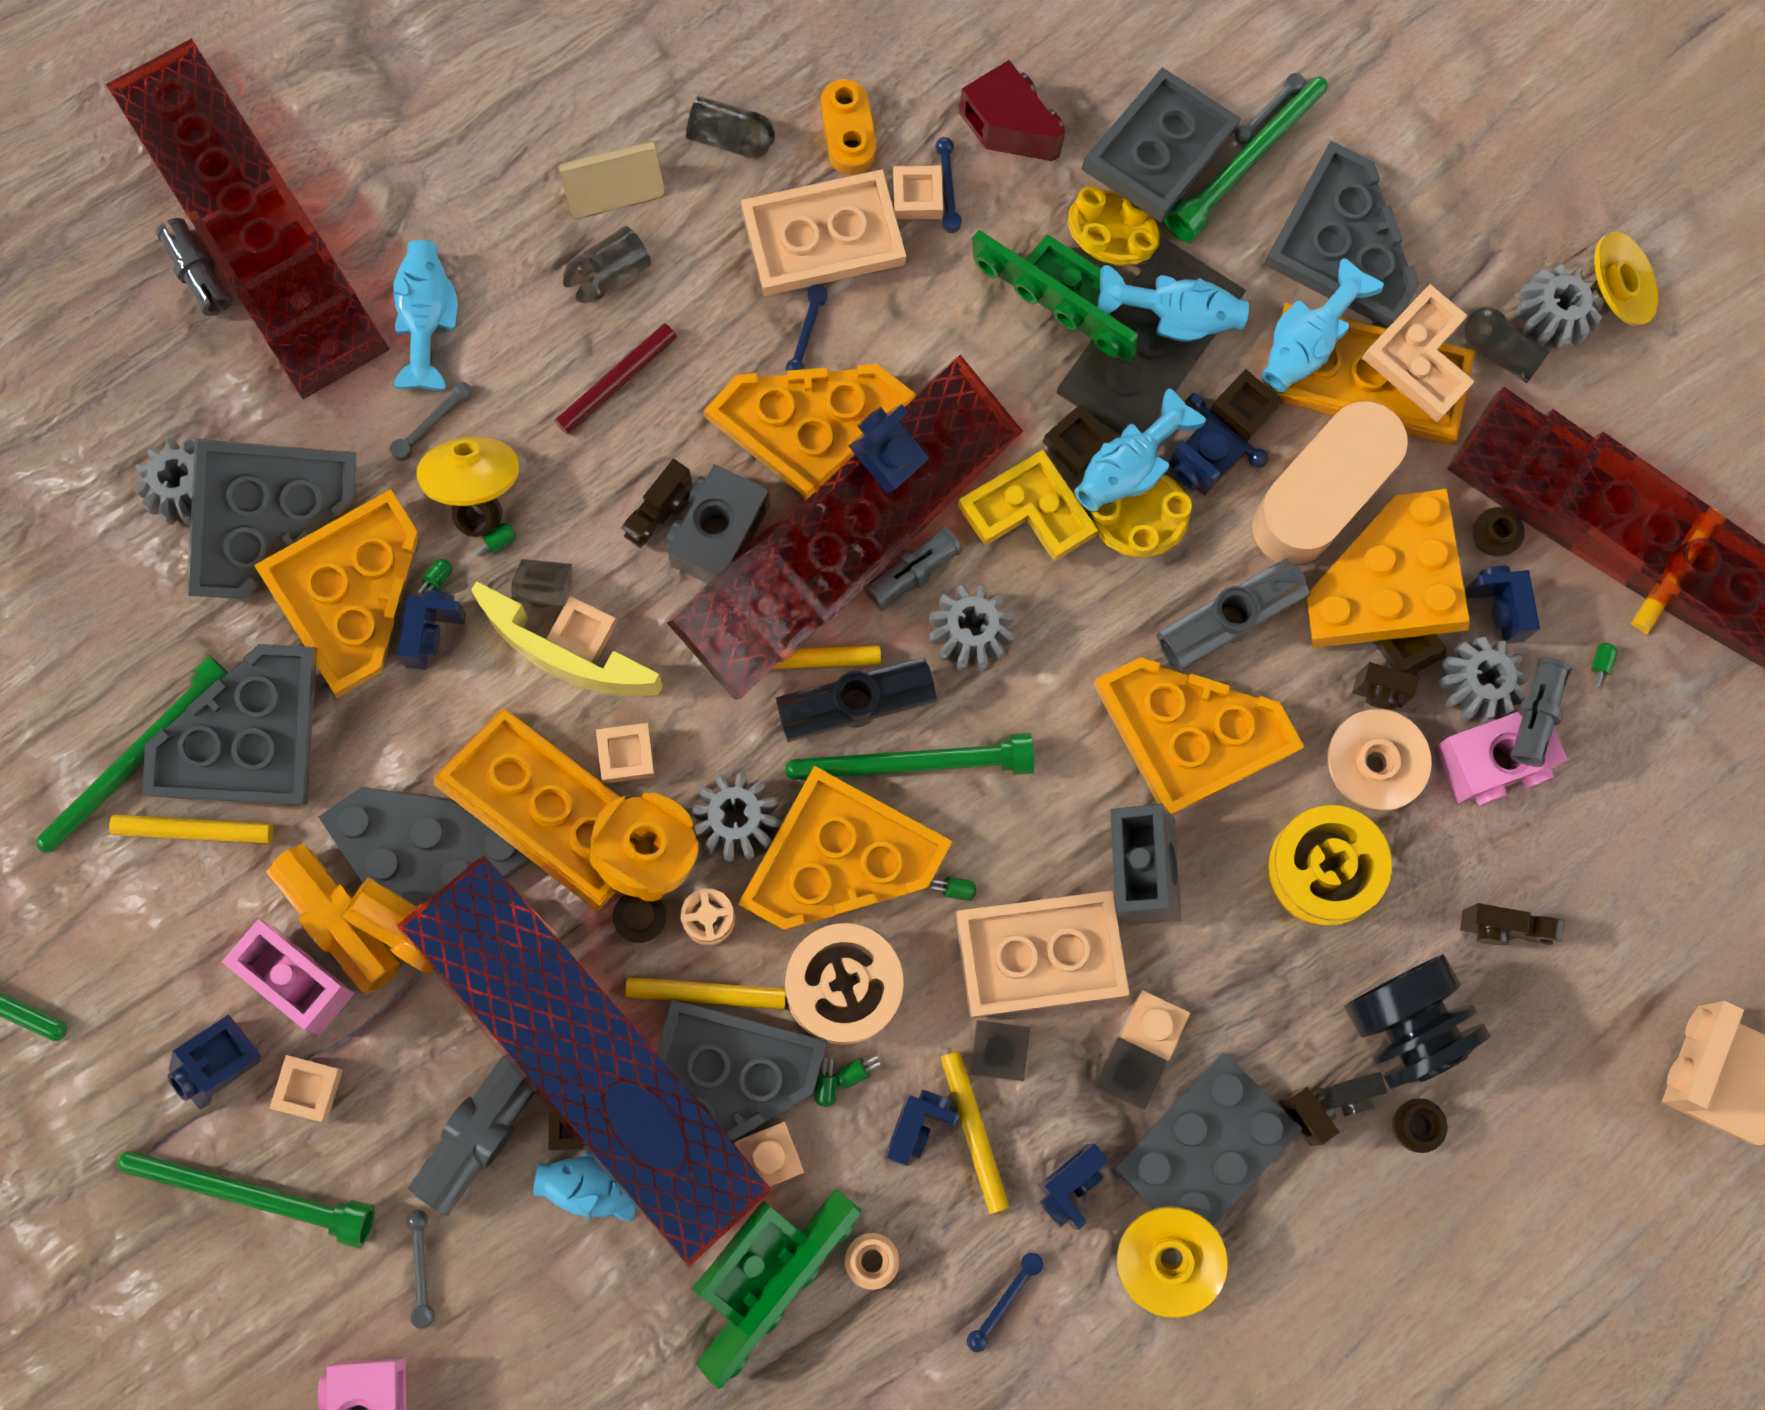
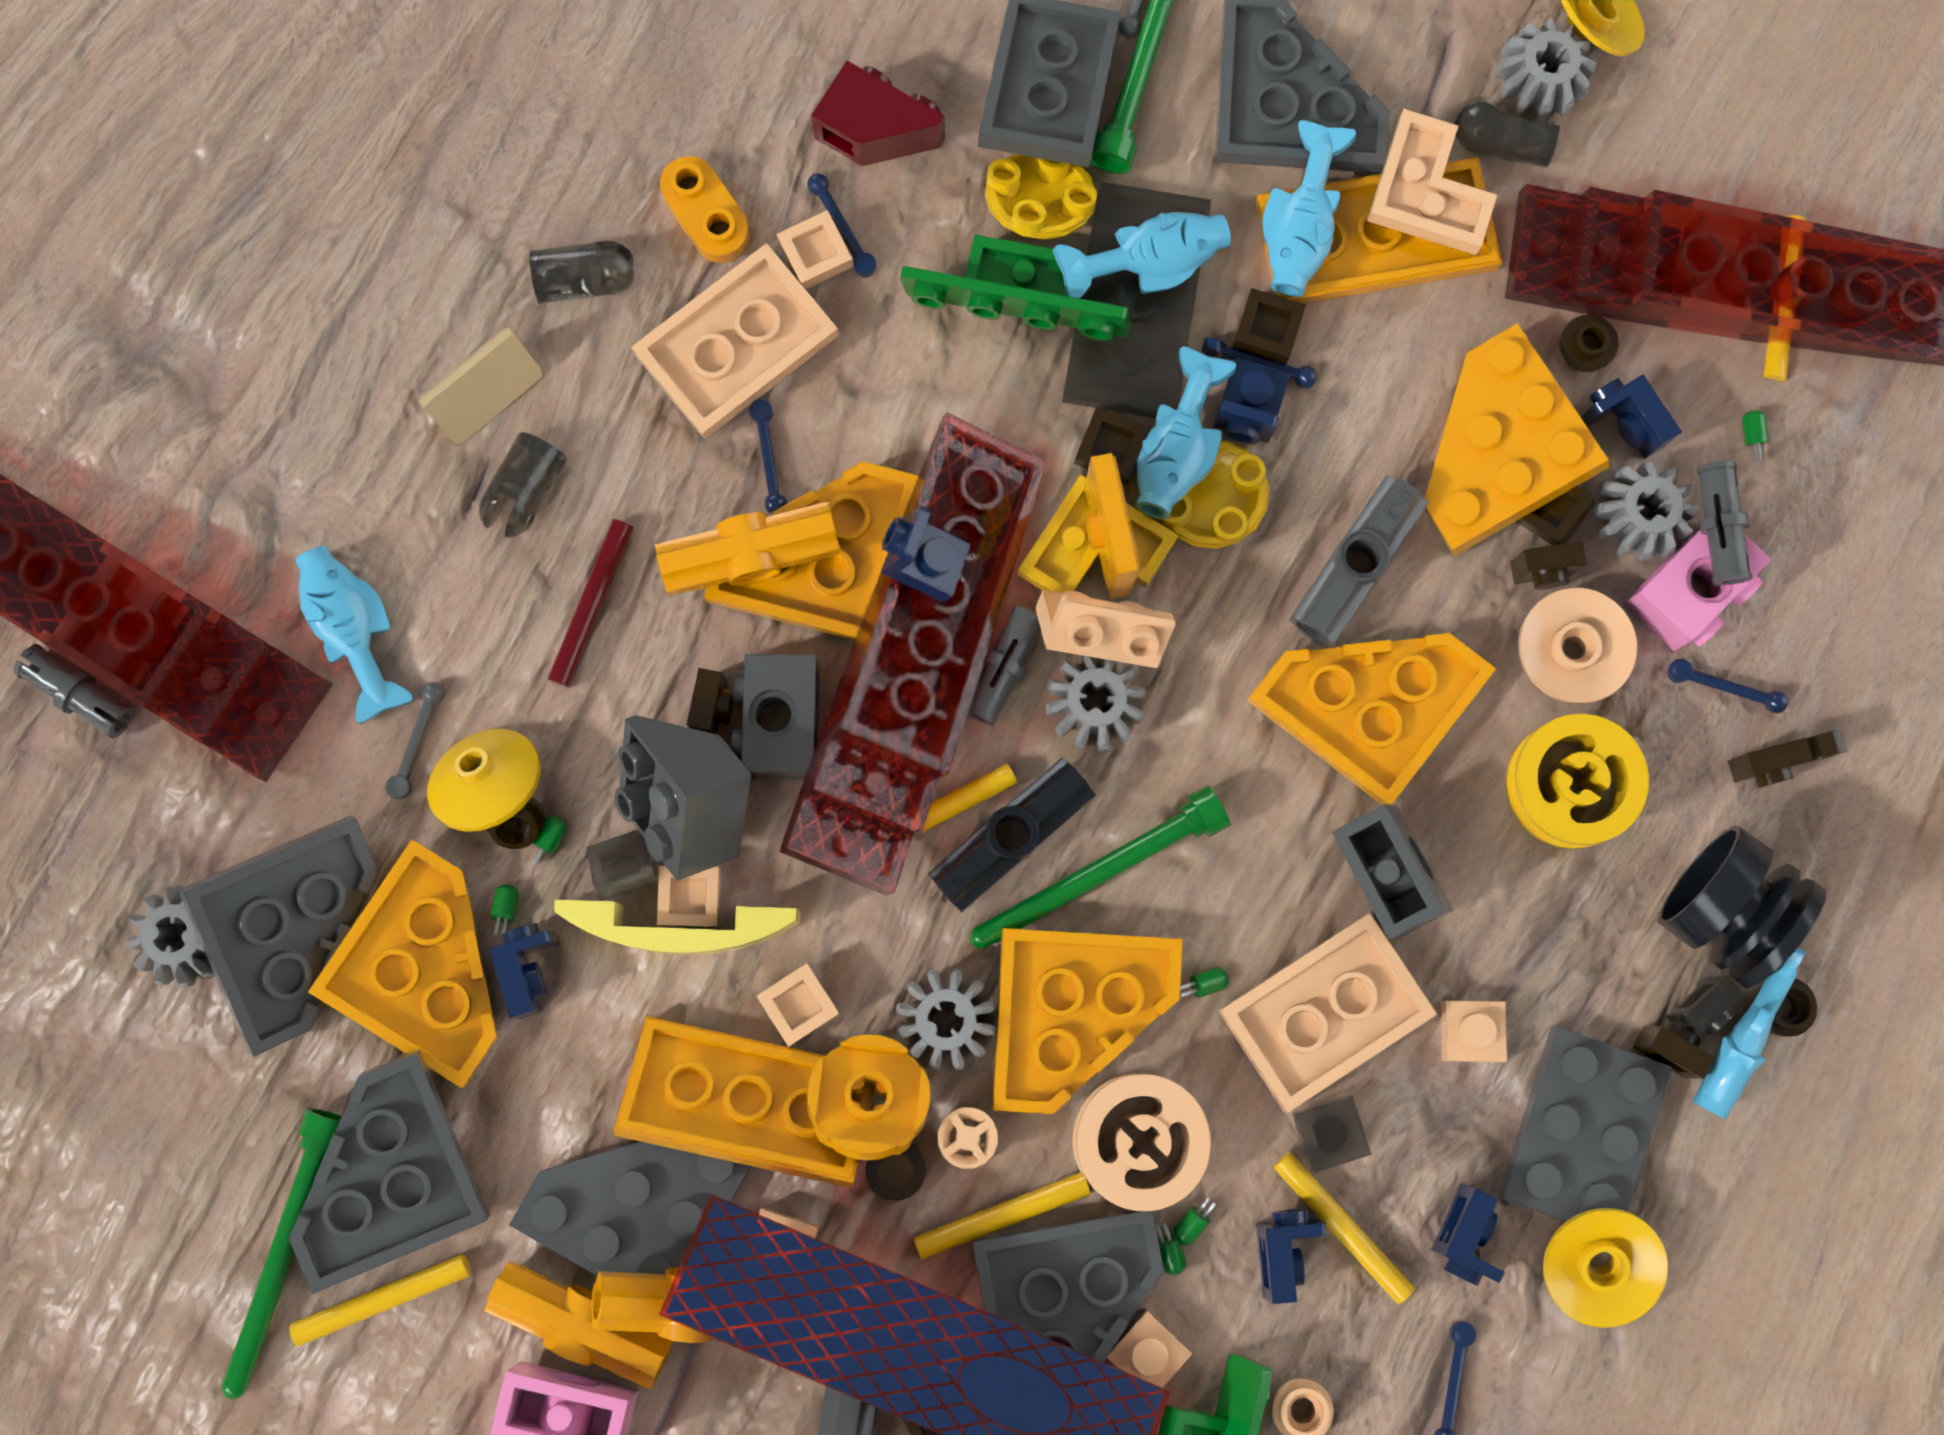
camera: 20 degrees left, 5 degrees up
clear smoke plate [1094,1037,1167,1110] -> none
light nougat plant [1252,401,1408,566] -> none
none -> dark grey slope [615,715,751,881]
none -> light orange piece [655,502,841,596]
none -> light nougat bracket [1035,589,1176,668]
none -> light orange plate [1084,453,1141,599]
none -> dark blue hinge [1666,659,1788,714]
none -> medium azure animal [1692,947,1806,1120]

